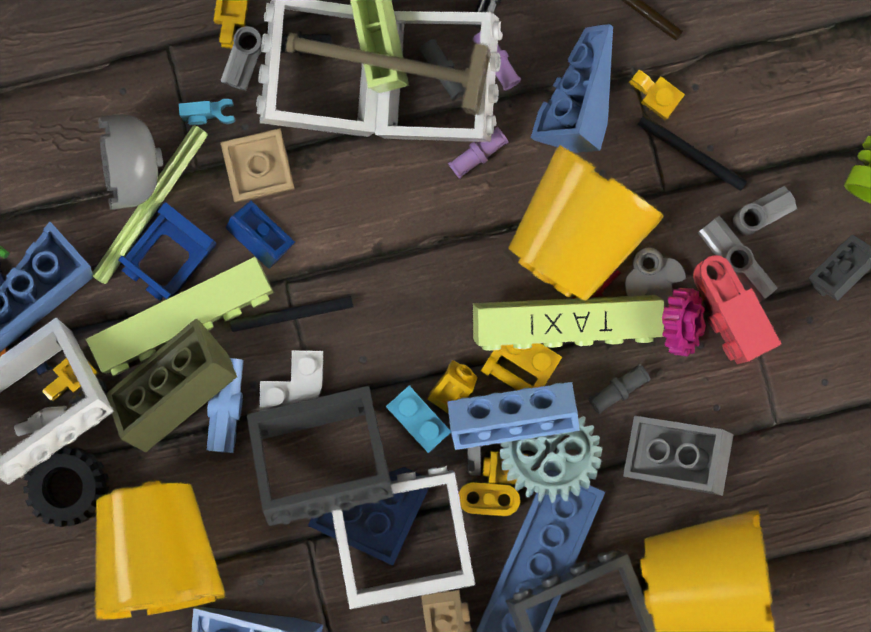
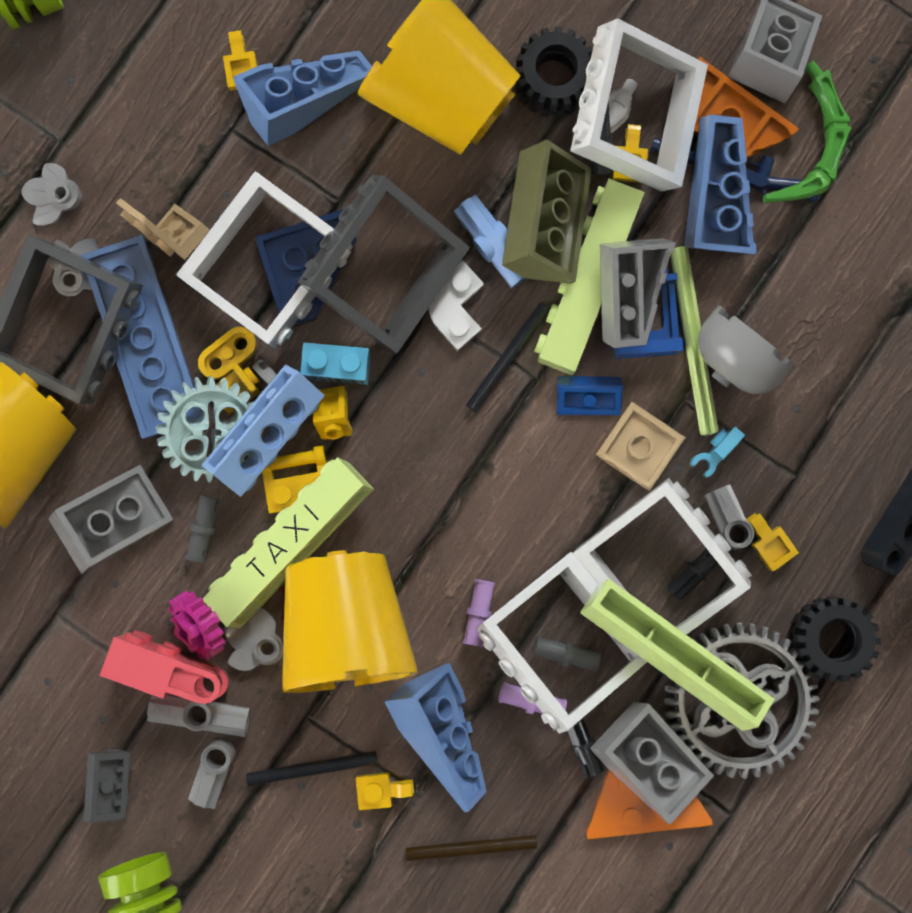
camera: 140 degrees right, 0 degrees up
dark tan tile [286,33,491,116] -> none
none -> light grey wedge [600,238,676,348]

